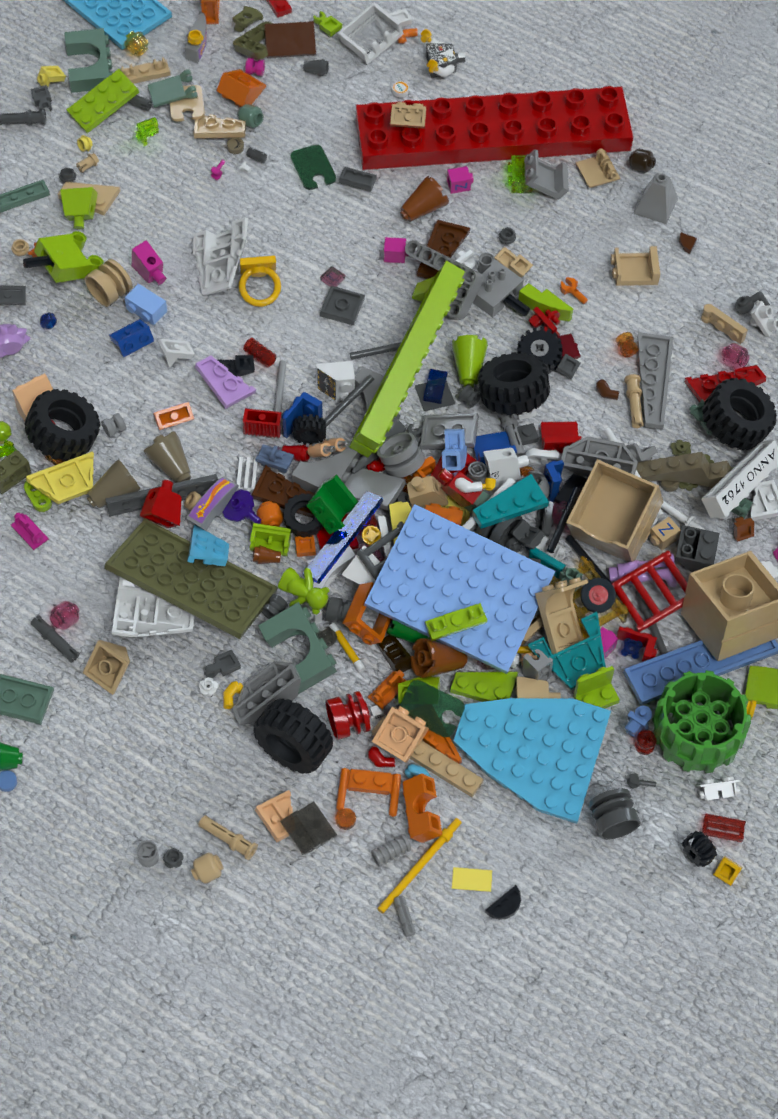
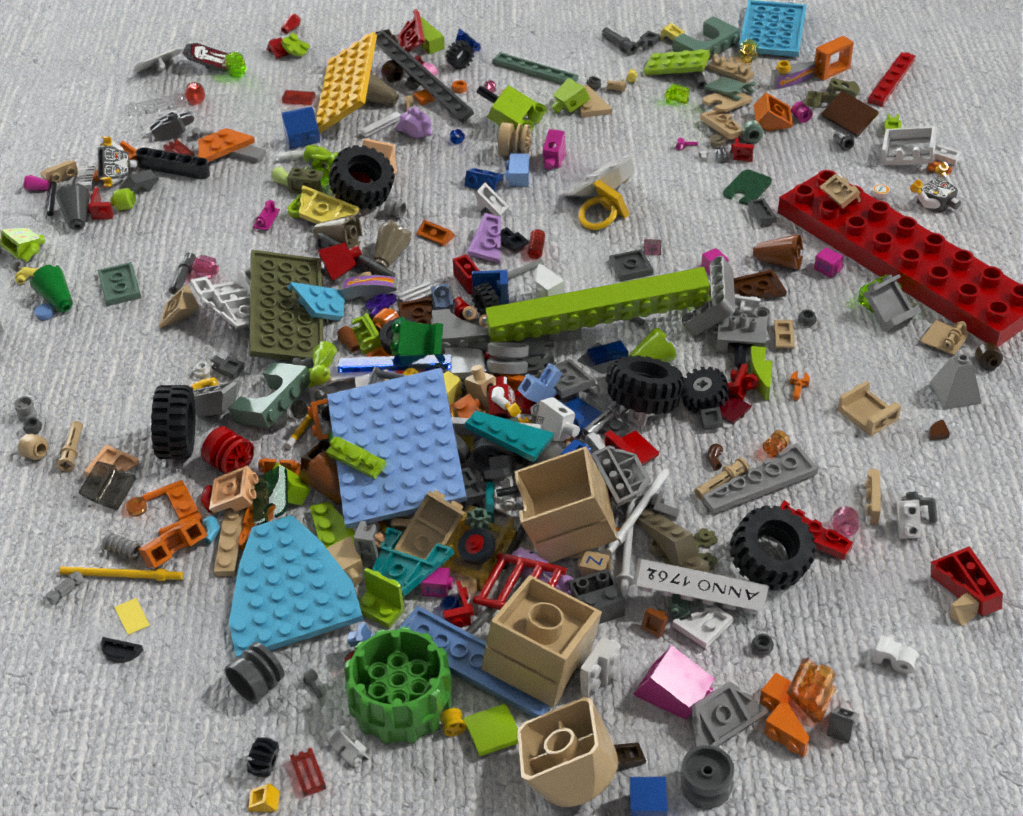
camera: 60 degrees right, 15 degrees down
none -> red bracket [730,138,754,162]

